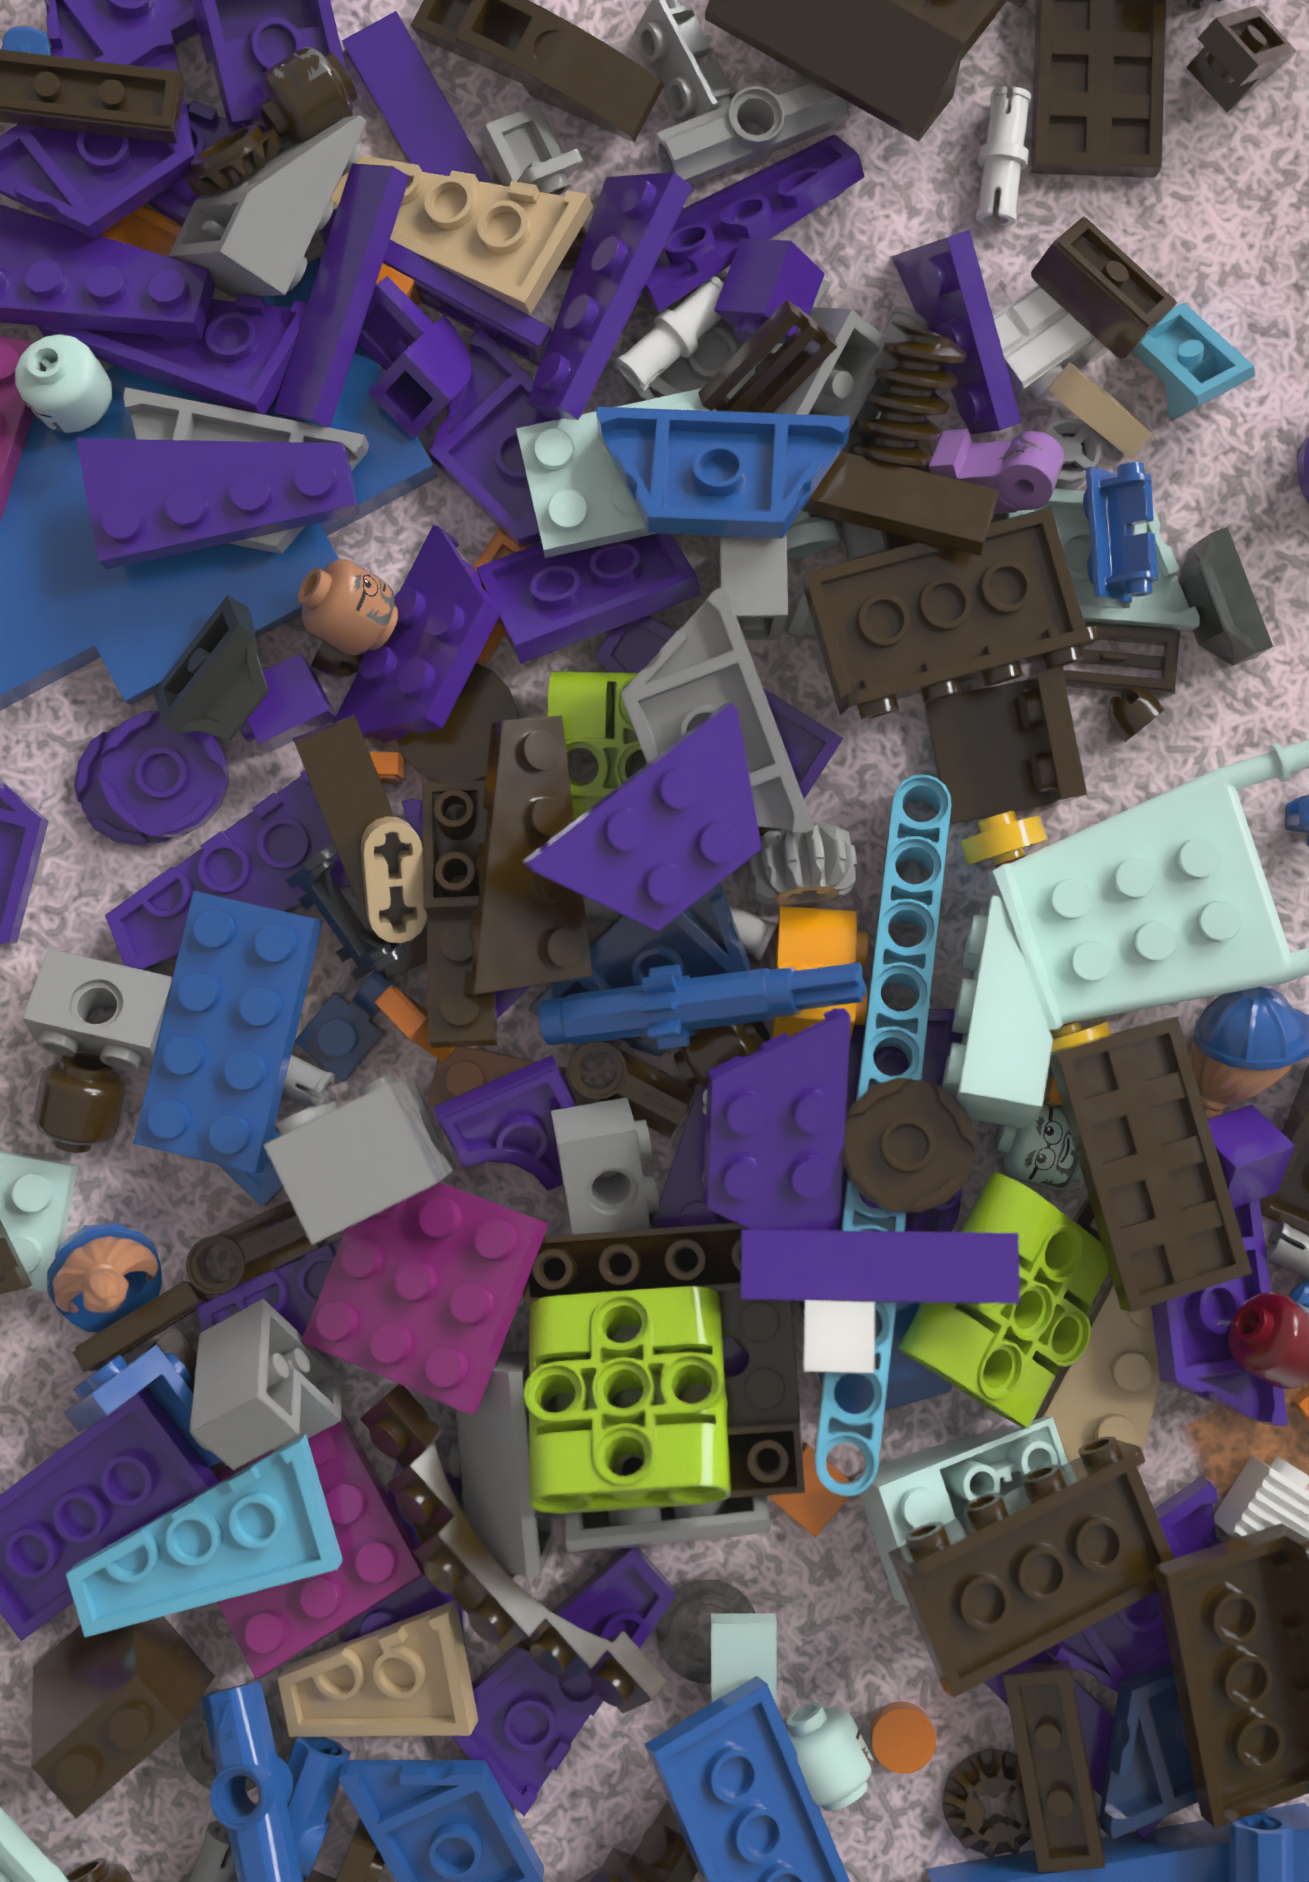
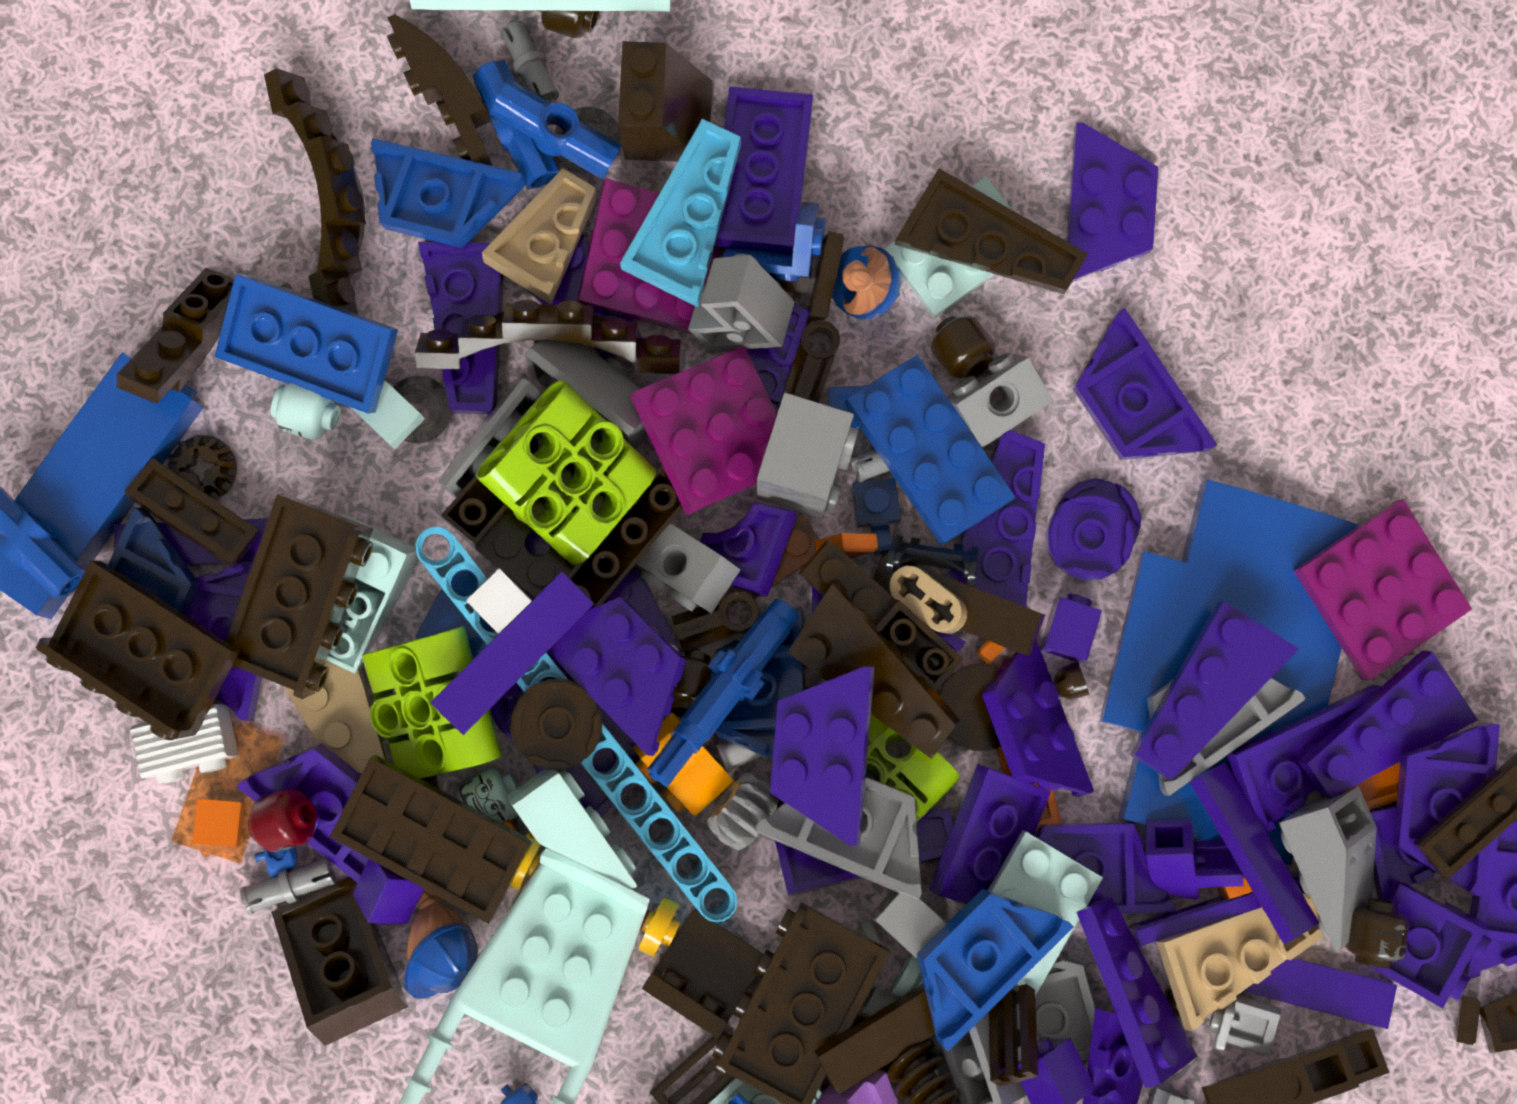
camera: 130 degrees right, 5 degrees down
light aqua head [15,334,112,433] -> none
pearl dark grey slope [153,595,269,741] -> none
dark brown gear [185,124,282,195] -> none
nougat head [298,559,398,656] -> none
white pin [616,276,724,392] -> none
orange tile [767,1442,852,1537] -> none
orange tile [869,1701,936,1774] -> none
dark brown hinge [1108,687,1165,742] -> none

